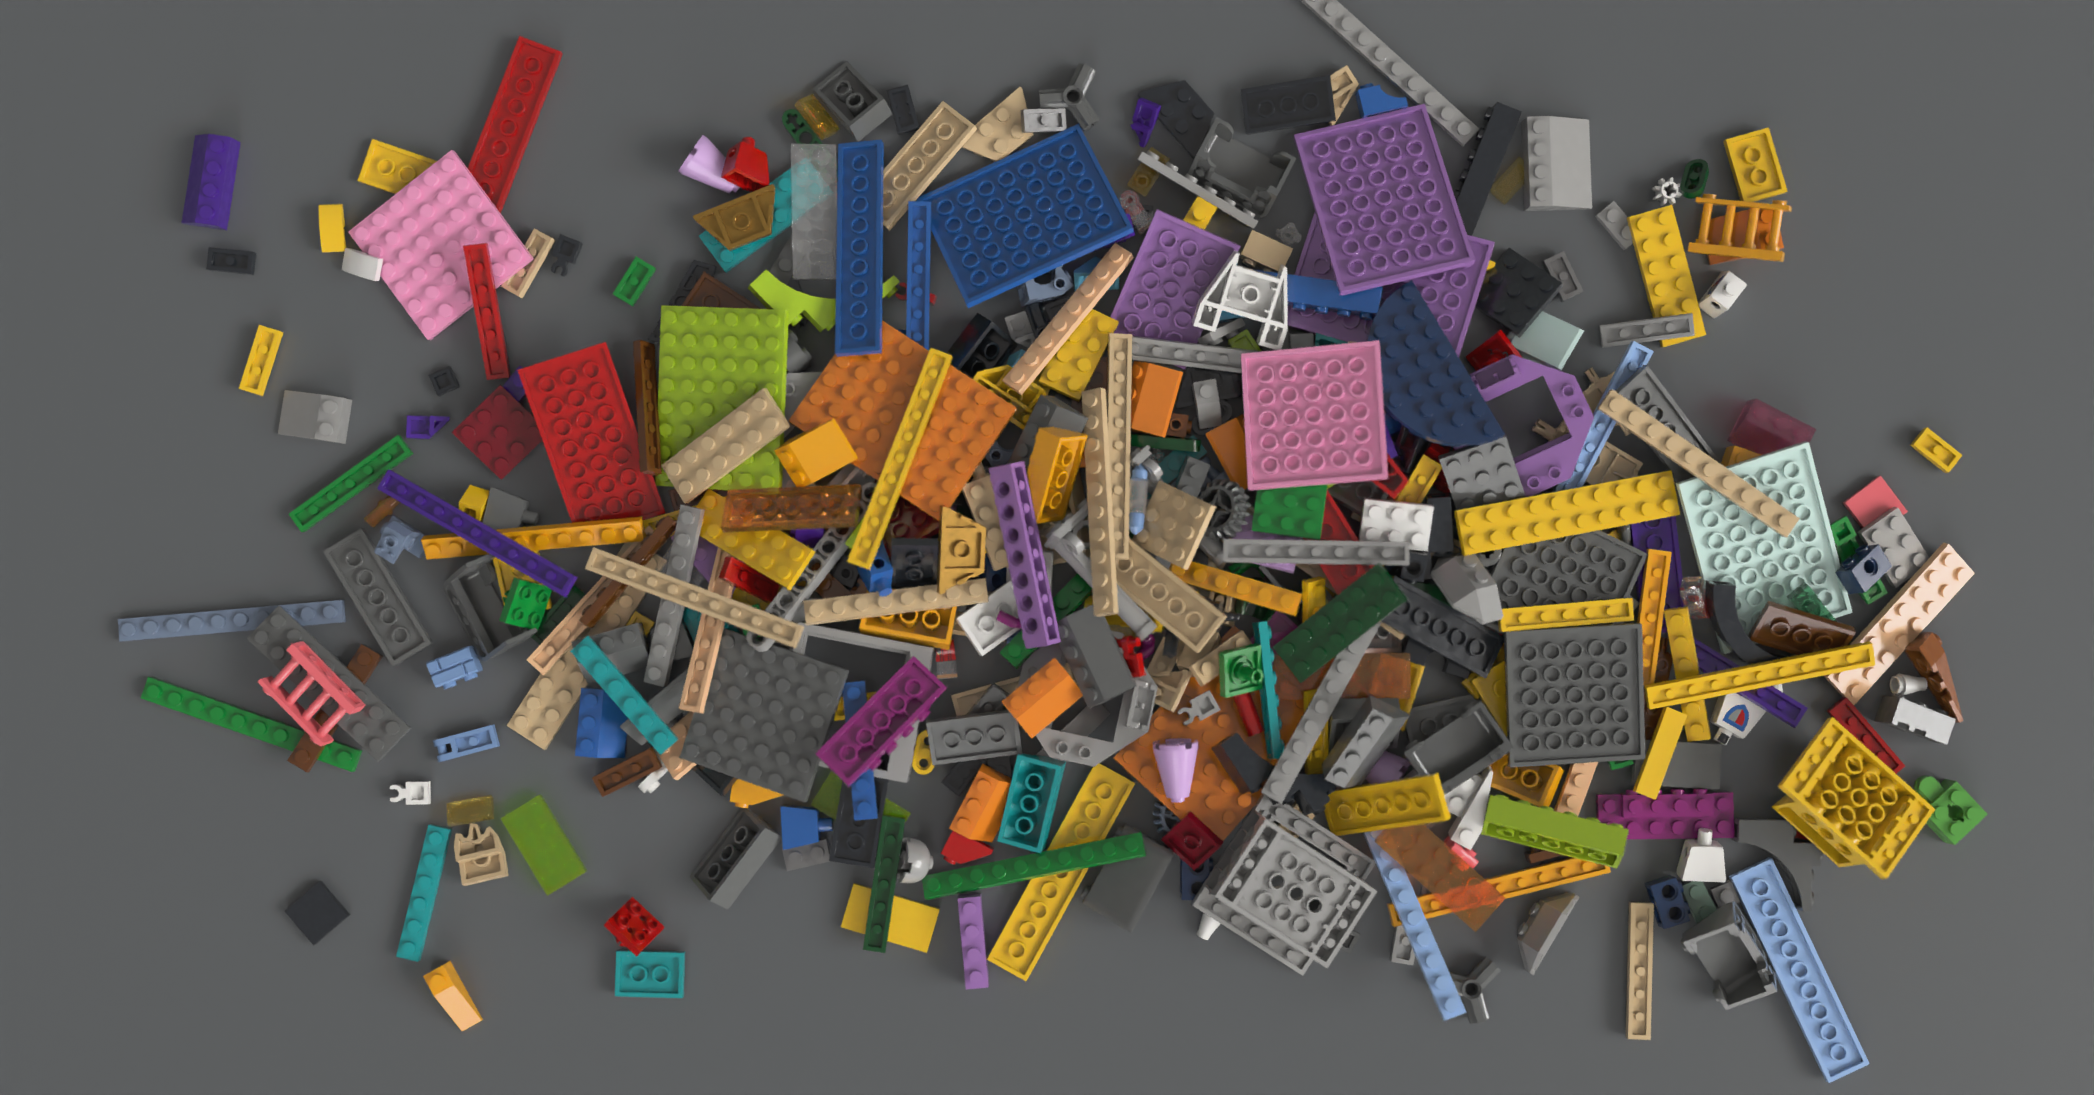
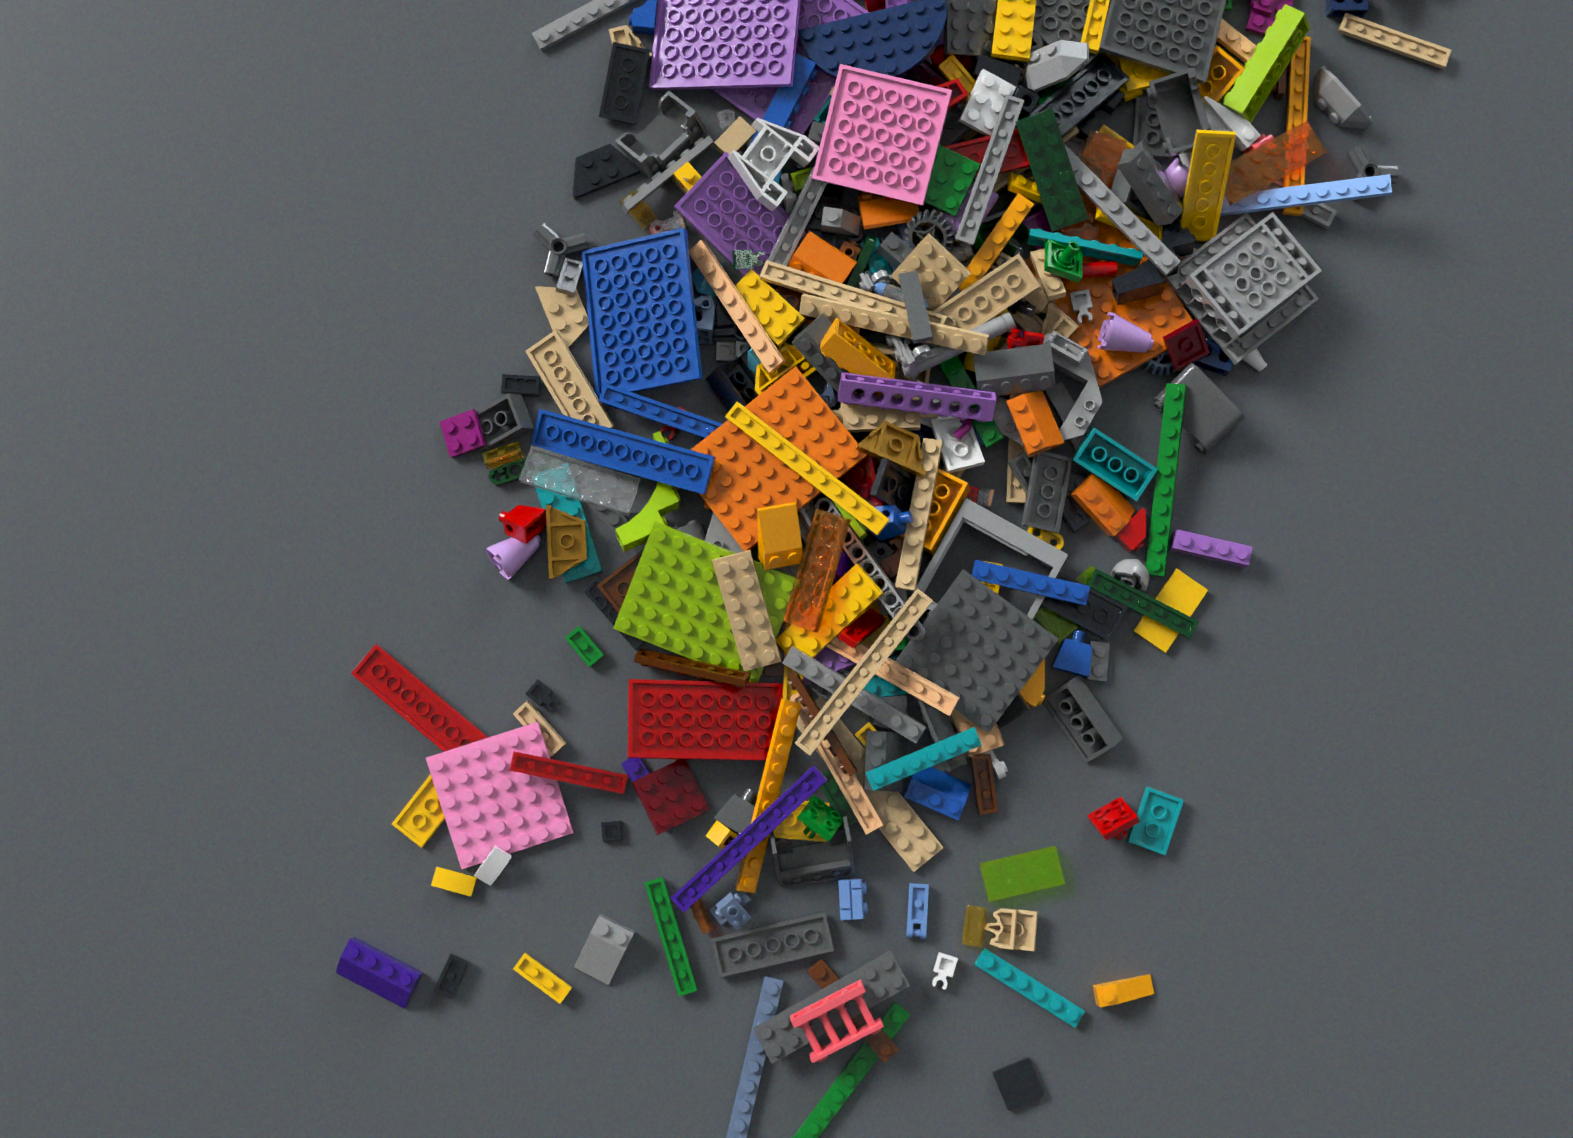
camera: 75 degrees left, 5 degrees down
dark purple slope [406,415,450,439] -> none
magenta plate [815,656,946,787] -> none
yellow plate [987,763,1135,981] -> none
dark purple slope [1130,97,1161,148] -> none
none -> magenta plate [439,409,486,458]
none -> clear green plate [732,249,765,270]
none -> dark grey tile [898,270,933,344]

